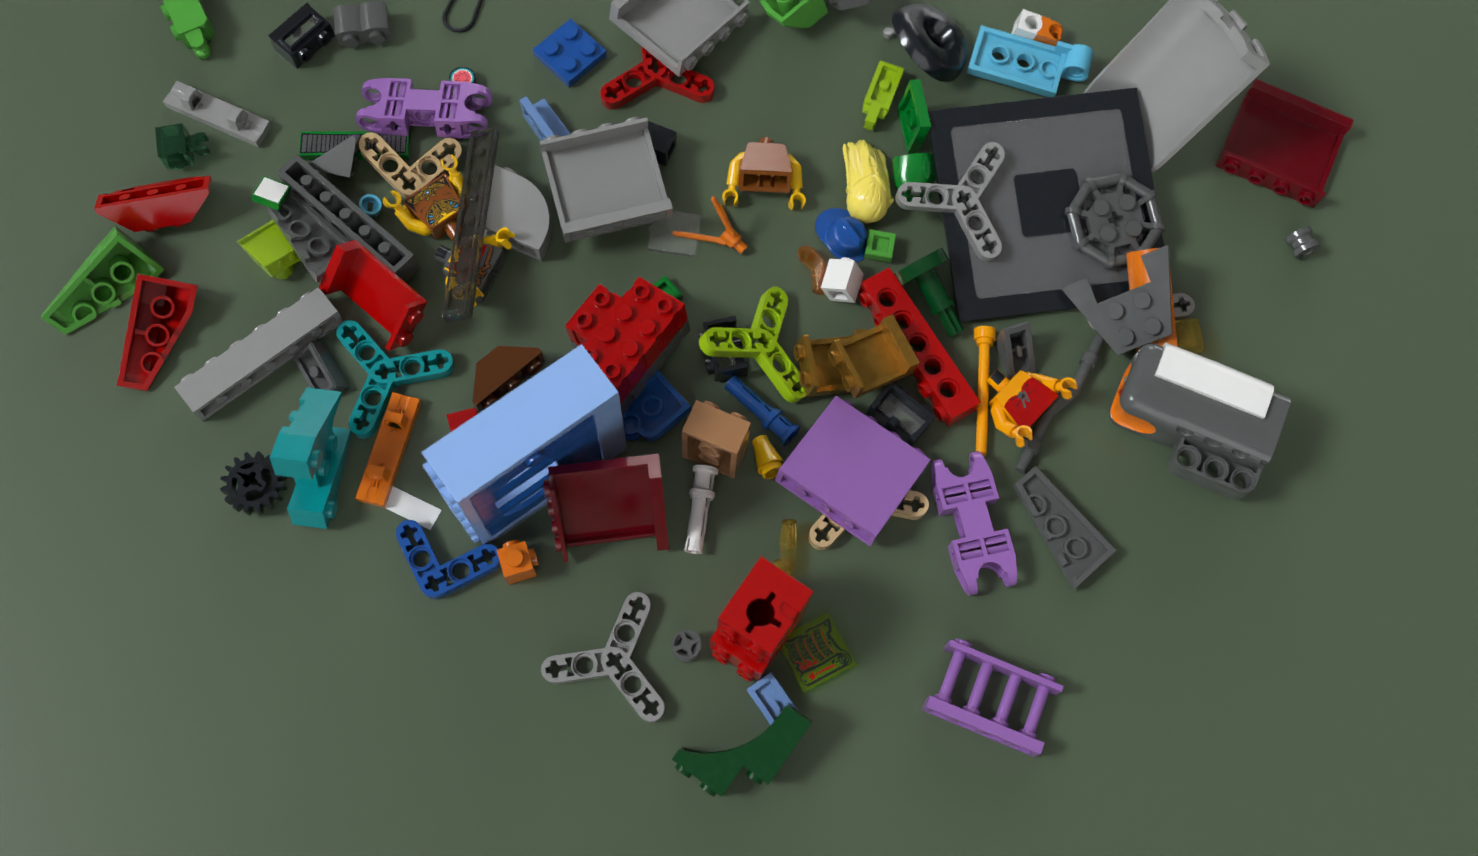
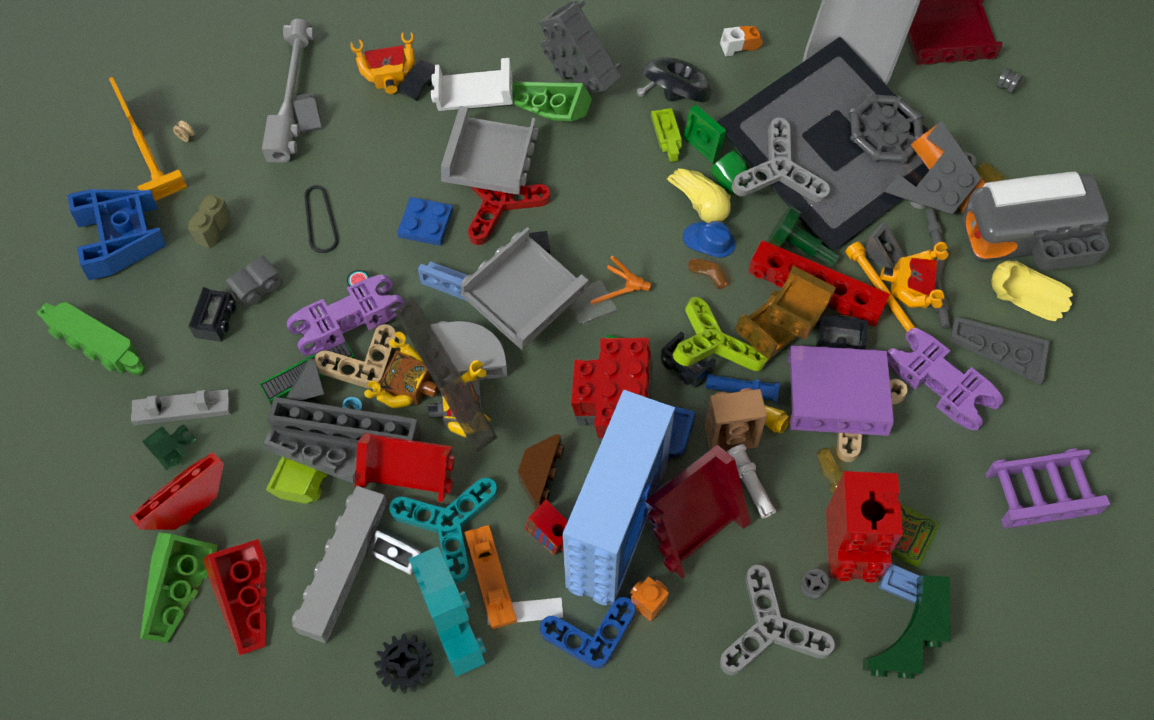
camera: 25 degrees left, 10 degrees down
tile [252,176,290,211] -> none
torso [722,137,806,210] -> none
white brick [821,258,864,303] -> none
bright green plate [864,229,896,263] -> none
medium azure hinge [966,25,1094,97] -> none
none -> light yellow hair [991,260,1073,321]

